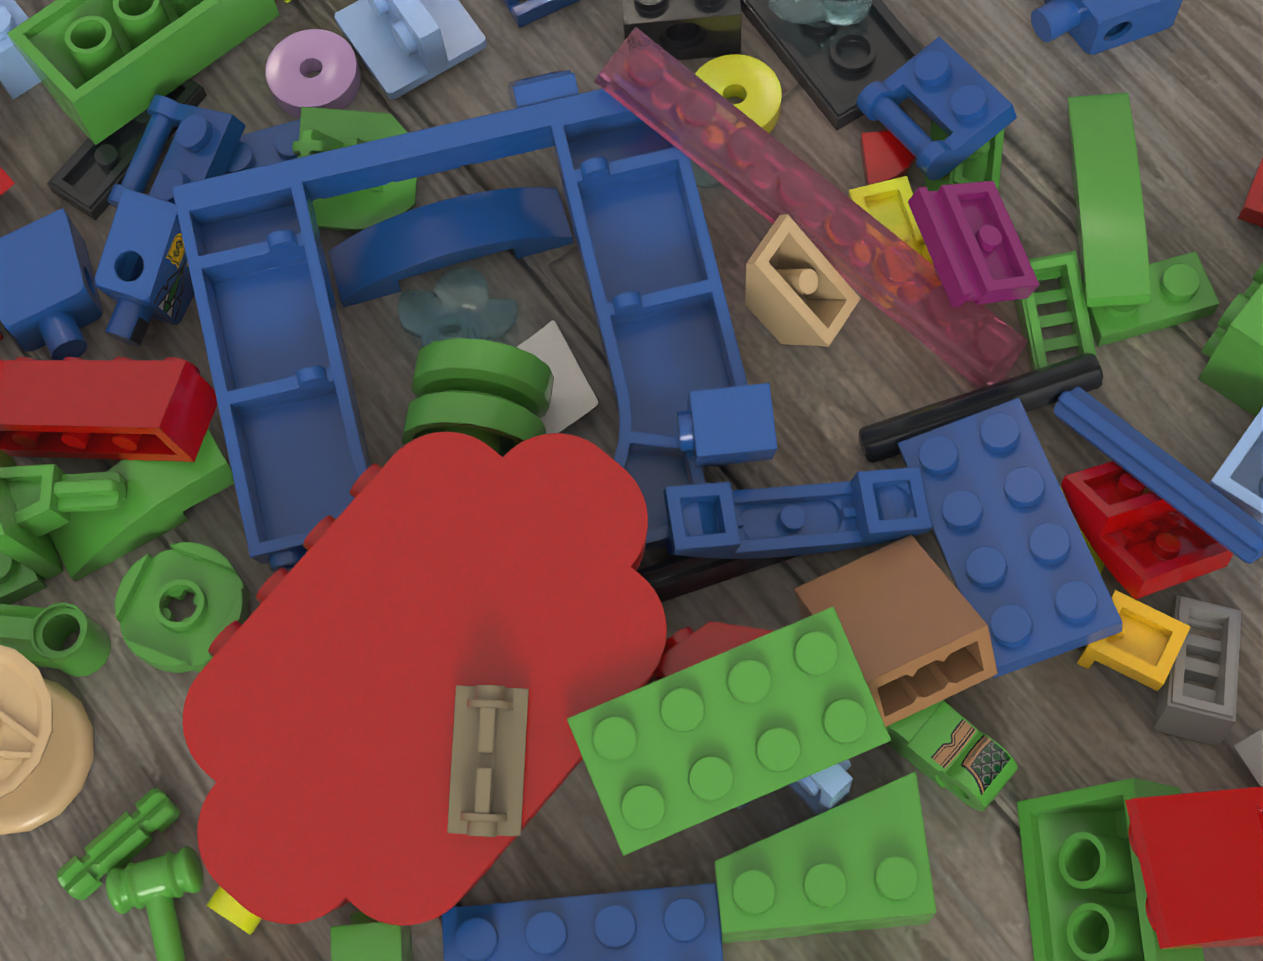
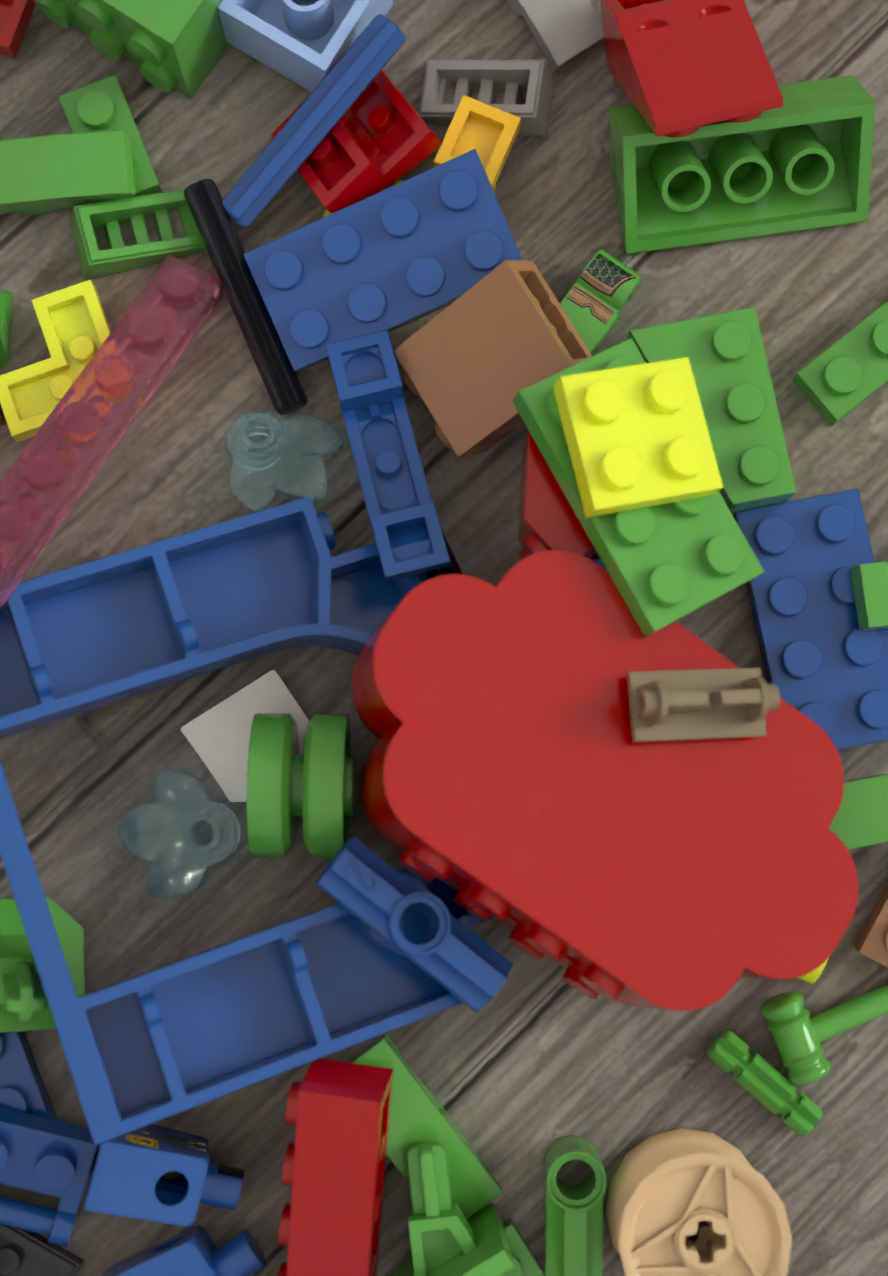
camera: 105 degrees left, 15 degrees up
bright green plate [114,542,250,673] -> none
blue slope [328,187,574,307] -> none
blue brick [676,383,778,468] -> none
tan slope [745,214,861,347] -> none
magenta plate [908,181,1040,308] -> none
none -> clear light blue plate [226,411,344,513]
none -> blue piece [314,836,513,1012]
none -> neon yellow plate [553,357,723,518]

